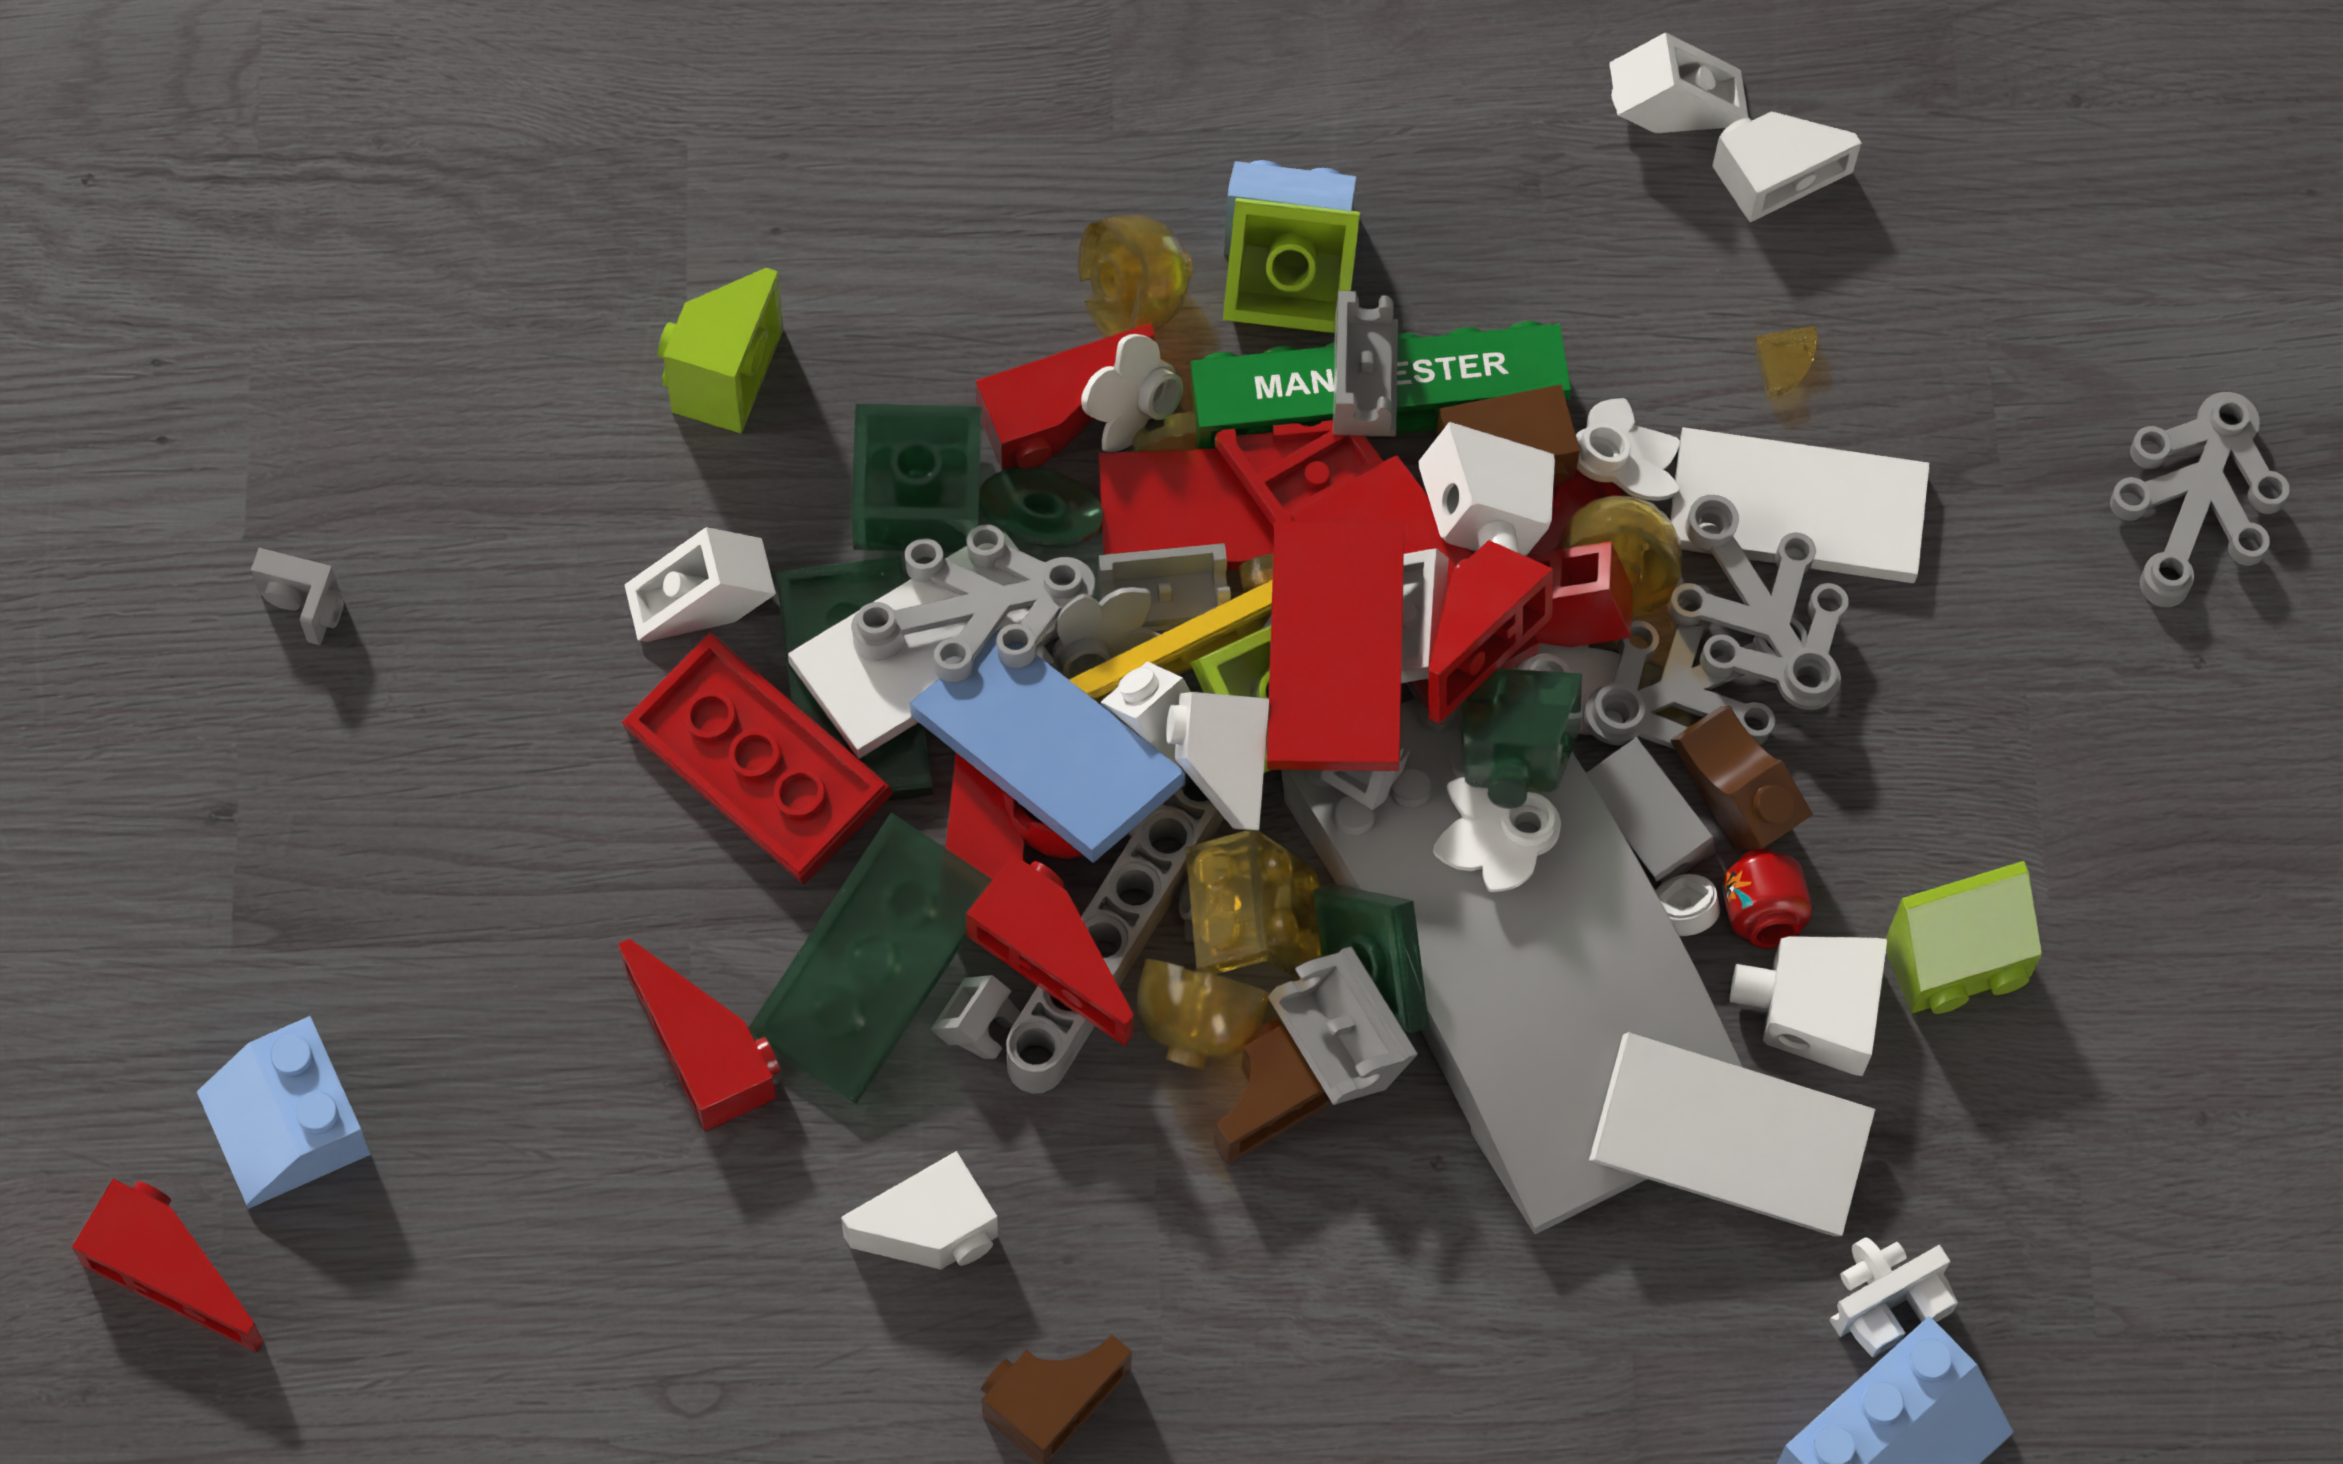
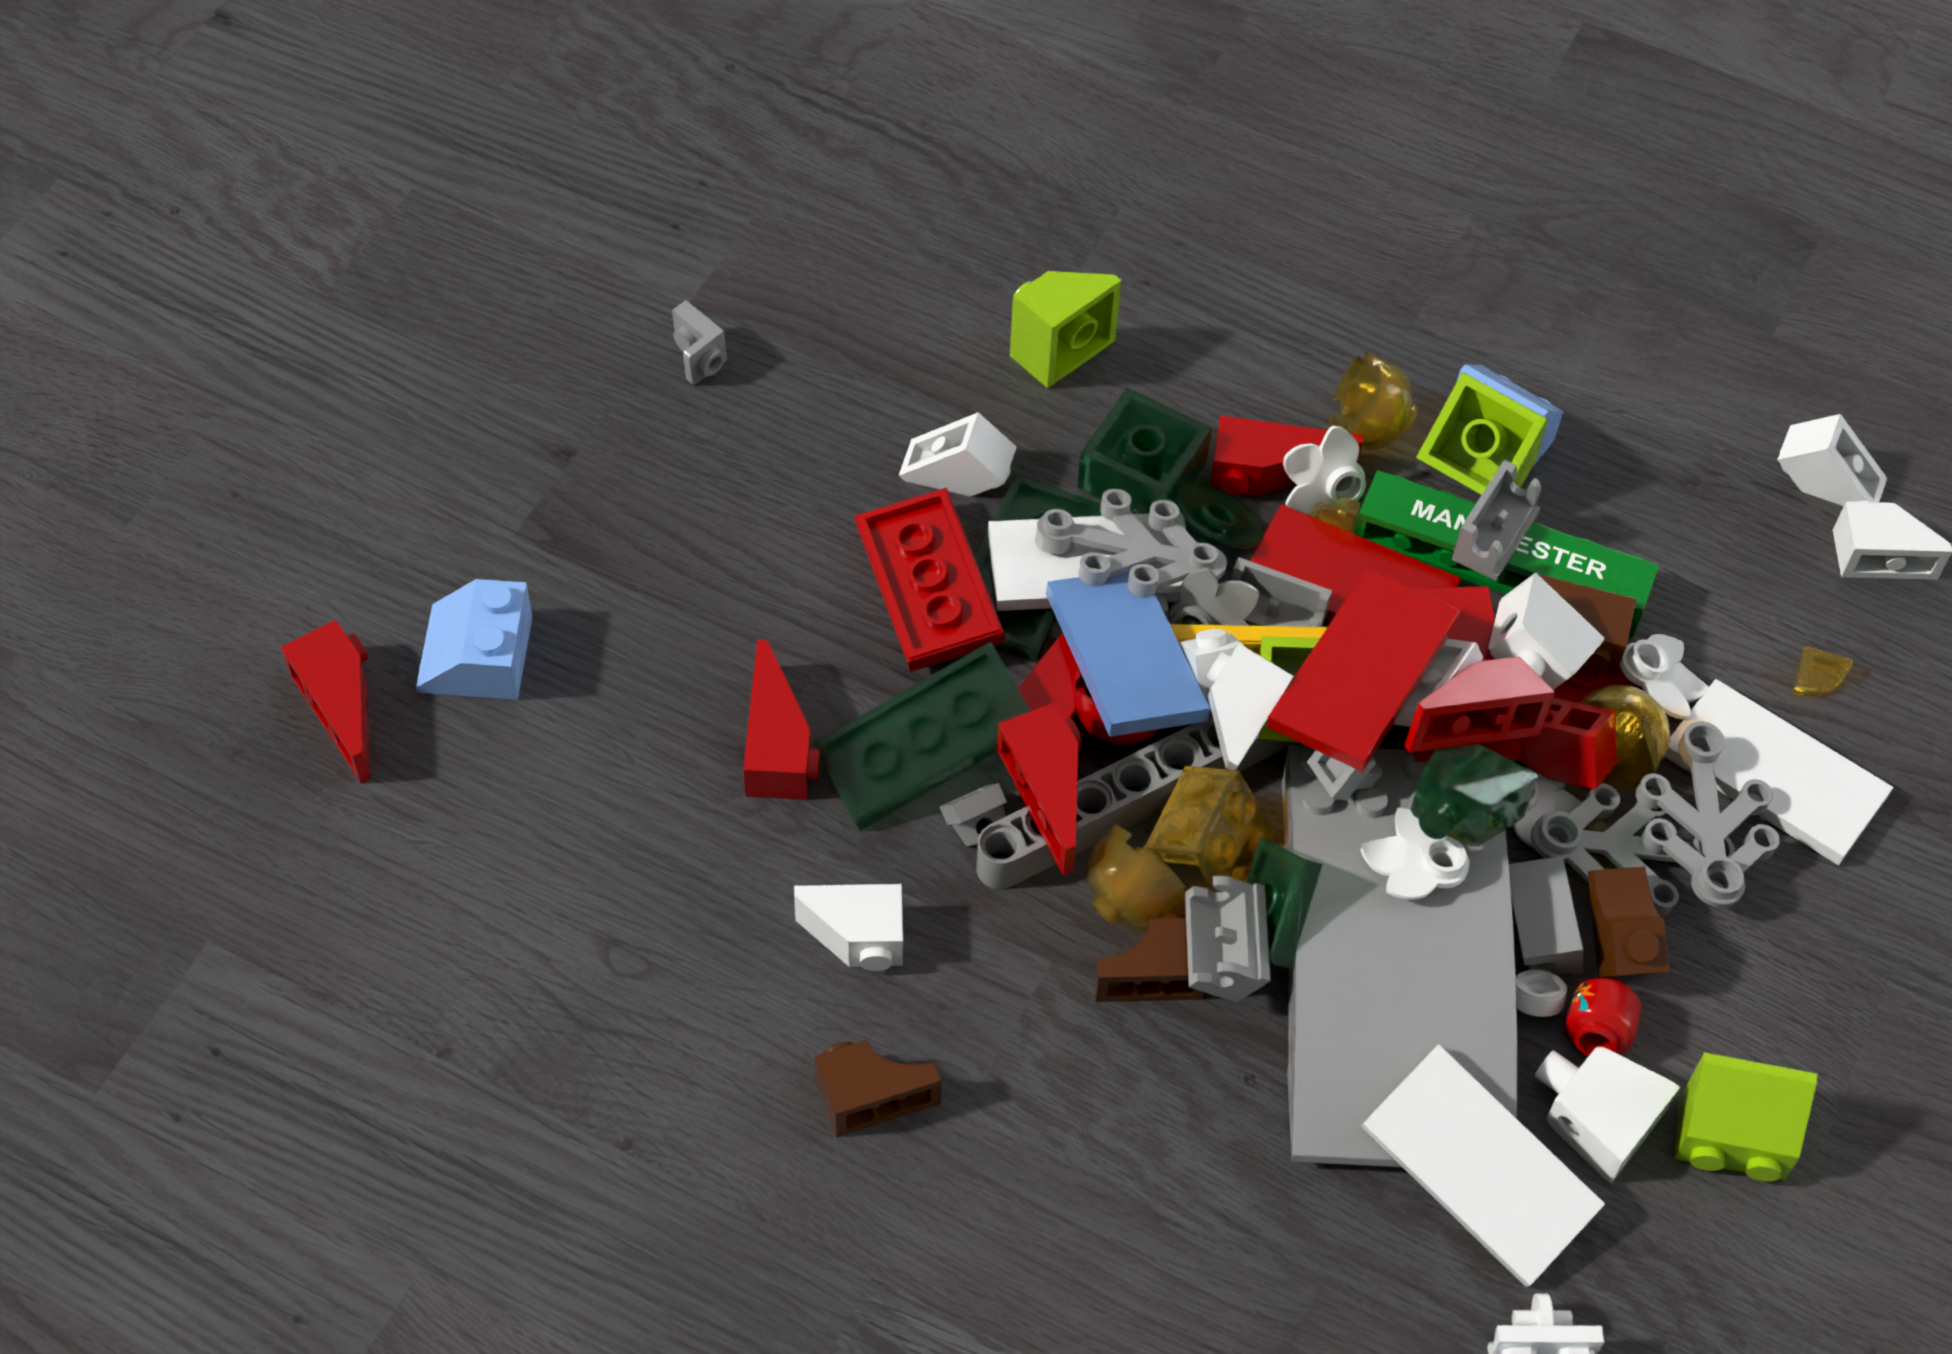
camera: 30 degrees right, 10 degrees down
red wing [1215,420,1383,528] -> none

